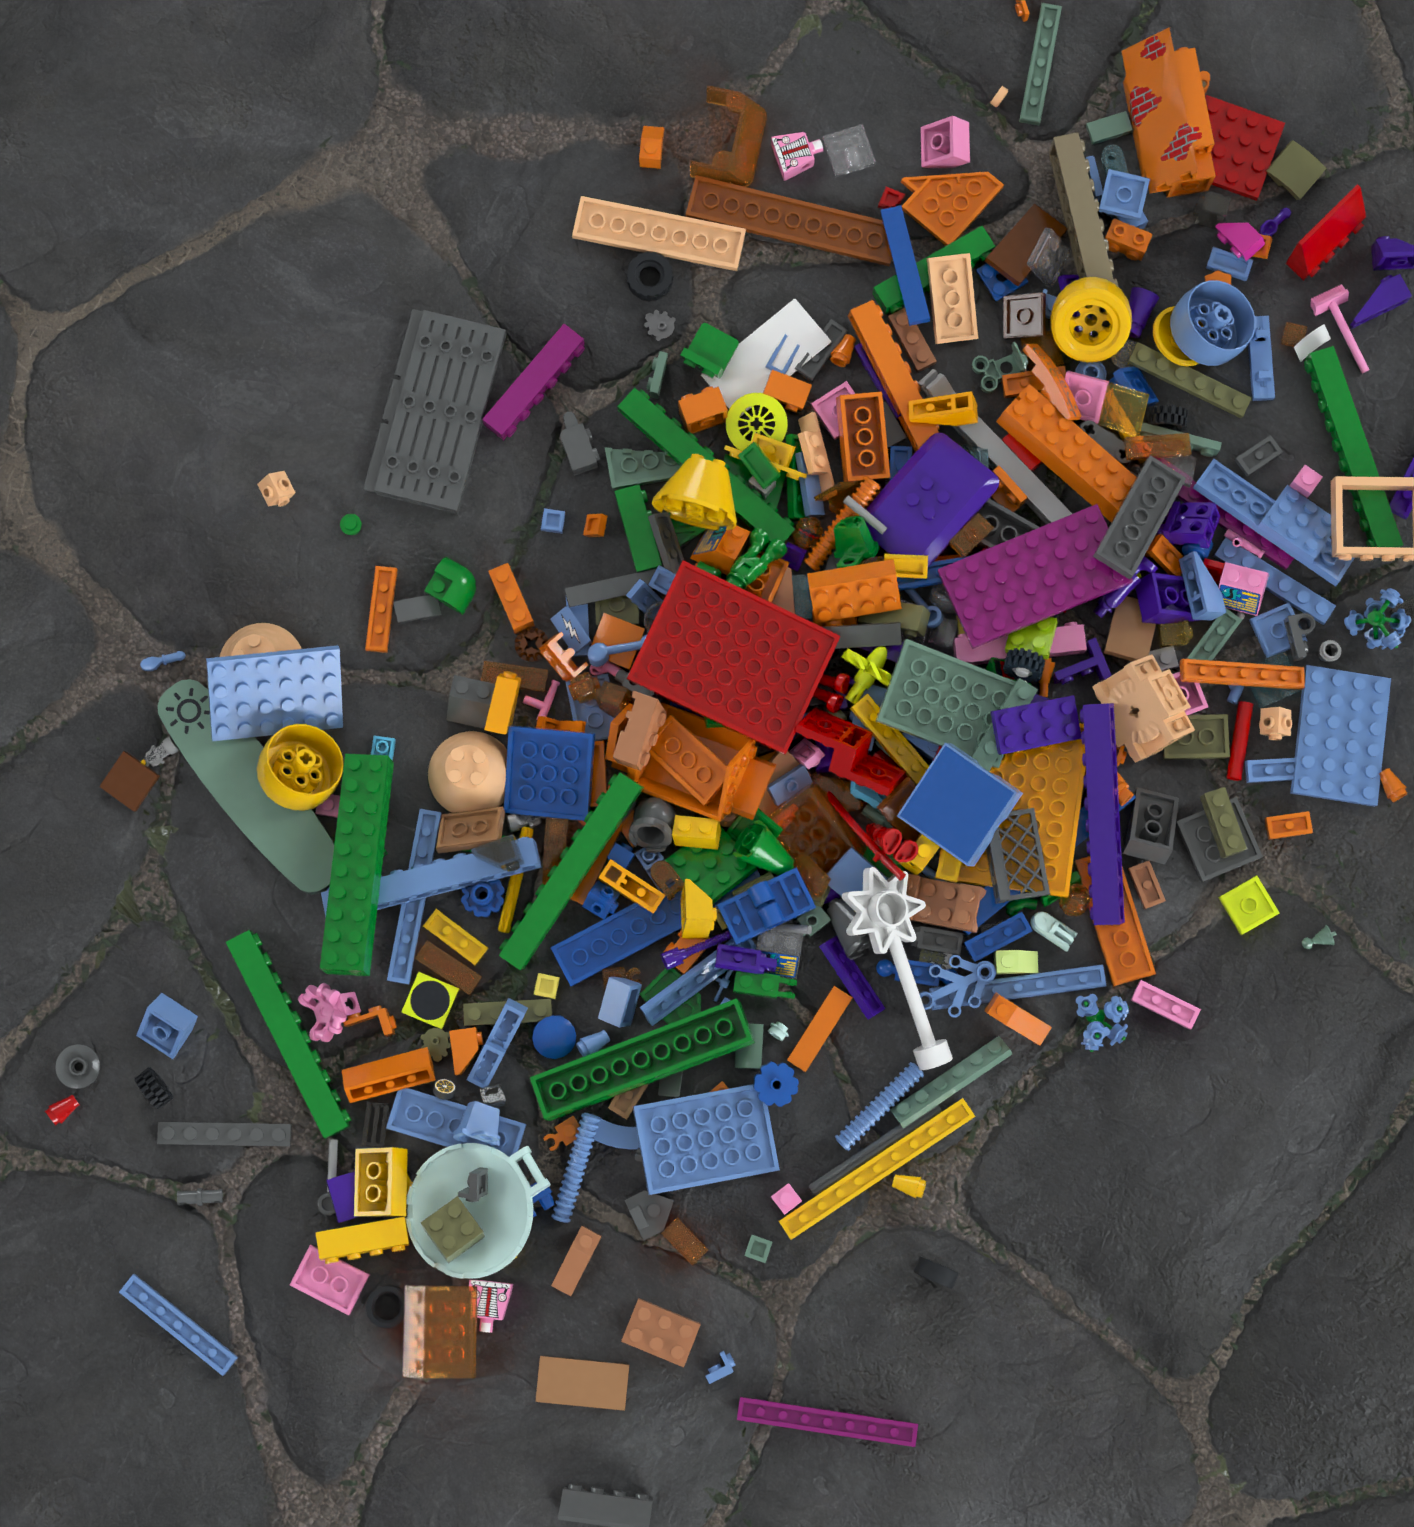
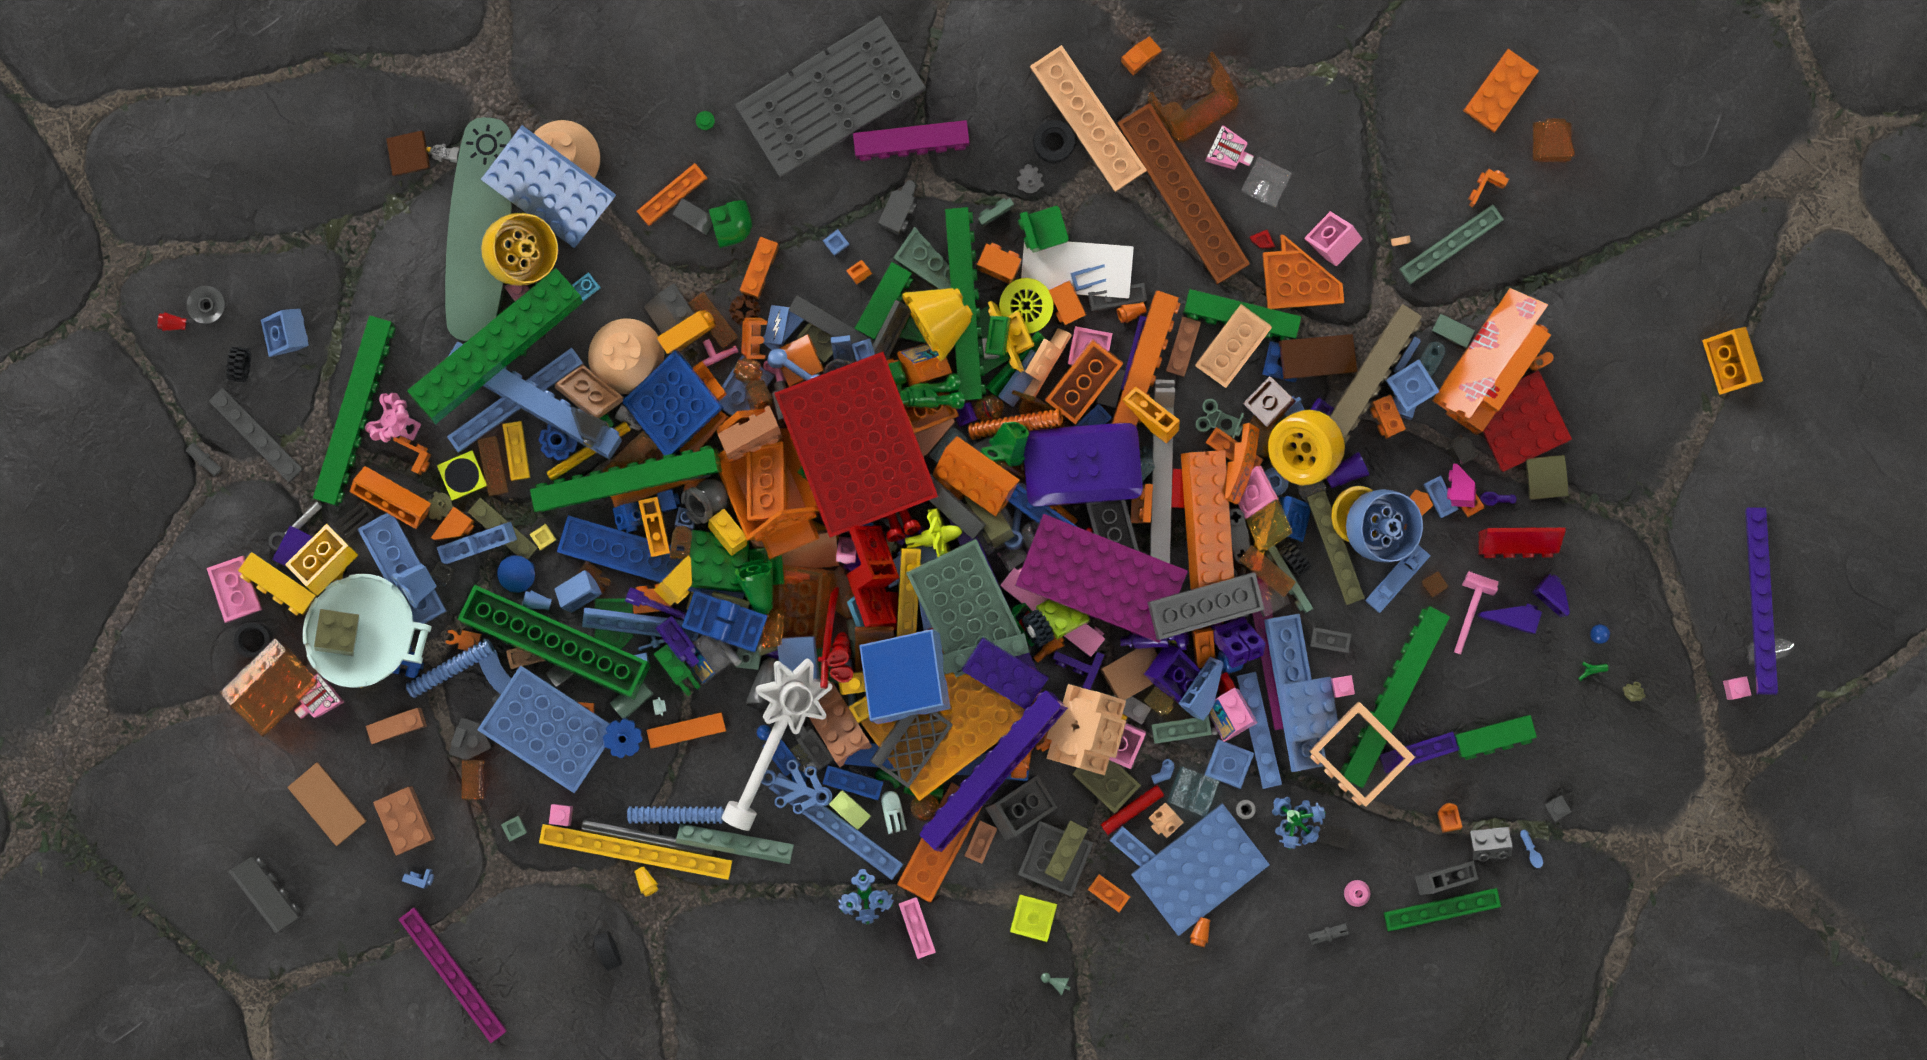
camera: 45 degrees right, 5 degrees up
medium blue plate [119,1274,238,1376] -> none
medium blue piece [140,651,186,671] -> none
light nougat brick [257,471,295,507] -> none
dark grey tile [433,1079,456,1100] -> none
dark grey bracket [458,1167,488,1202] -> none
medium blue plate [767,764,813,806] -> none
dark purple plate [819,936,886,1020] -> none
light grey piece [843,495,887,534] -> none
blue tile [881,205,930,326] -> none
yellow tile [884,554,928,579] -> none
clear orange plate [949,513,994,558] -> none
orange slope [984,992,1052,1046] -> none
clear plate [1027,228,1071,287] -> none
orange tile [1179,659,1305,690] -> none
bright pink piece [1224,529,1265,559] -> none
dark grey plate [1283,613,1315,662] -> none
white sticker [1294,324,1331,362] -> none

